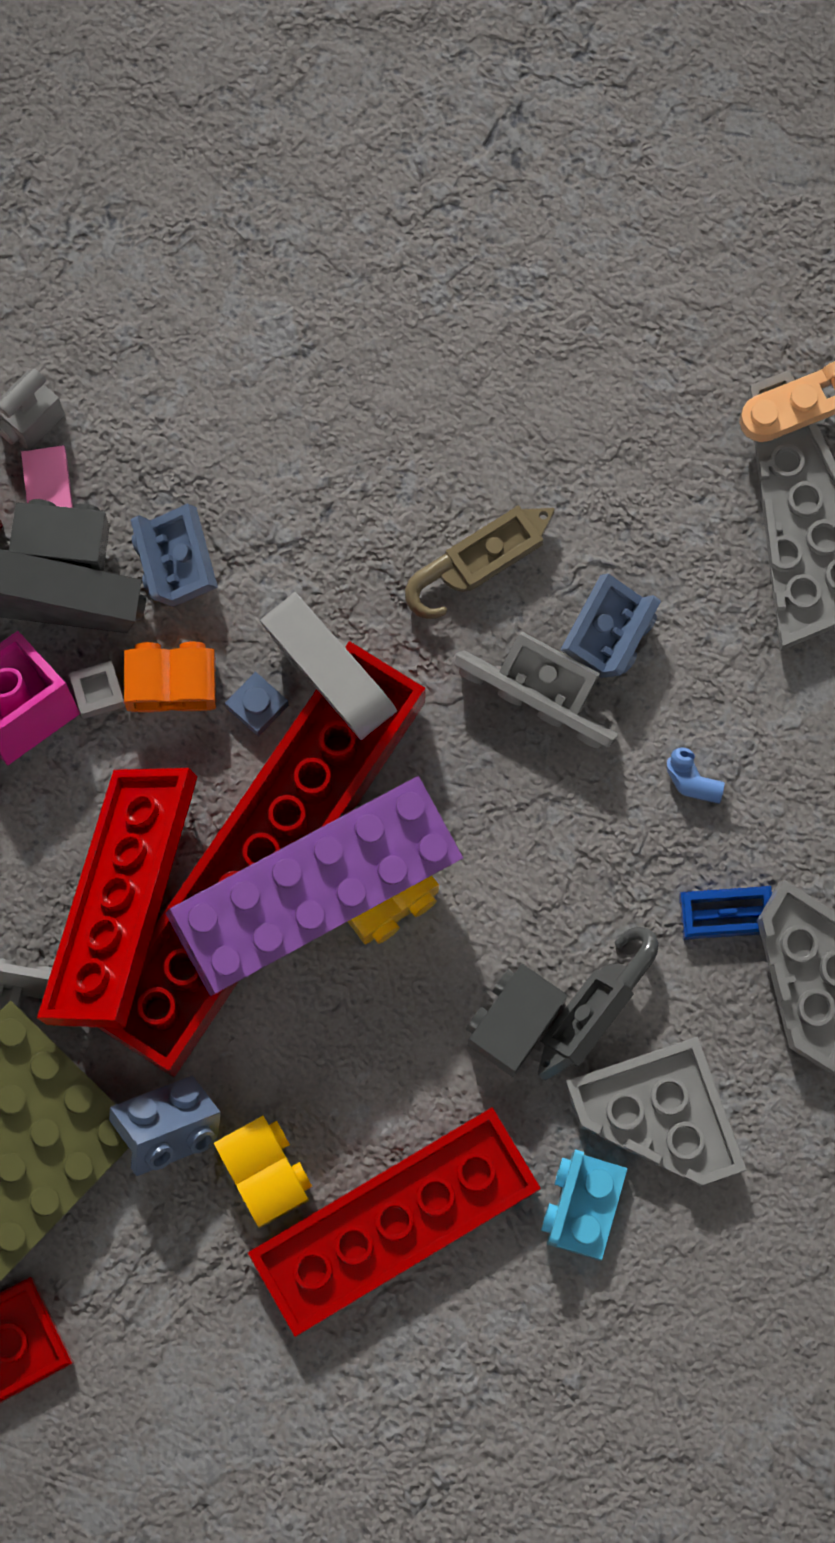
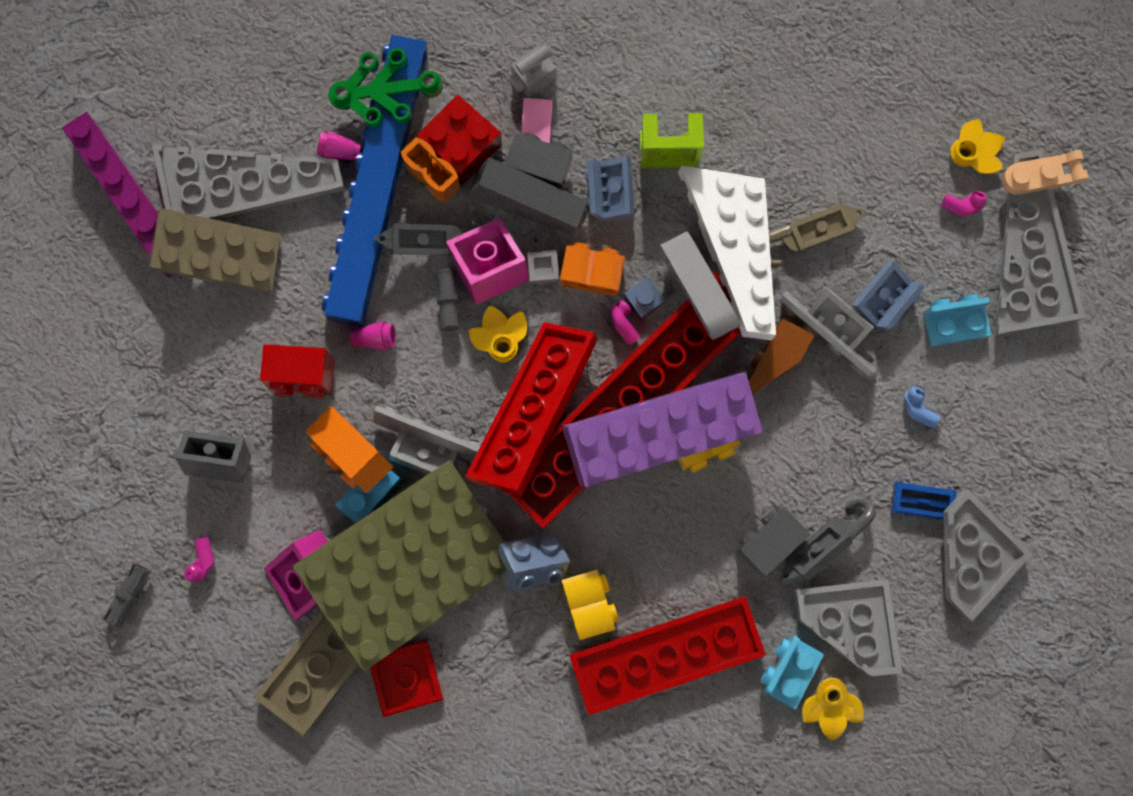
camera: 10 degrees right, 5 degrees up
none -> yellow plate [469,306,527,363]
none -> dark pink arm [610,300,640,345]
none -> lime panel [639,113,704,168]
none -> white wing [678,166,776,340]
none -> dark orange slope [747,318,814,395]
none -> yellow plate [802,678,864,740]
none -> medium azure bracket [923,294,992,347]
none -> dark pink arm [940,191,987,217]
none -> yellow plate [950,119,1005,174]

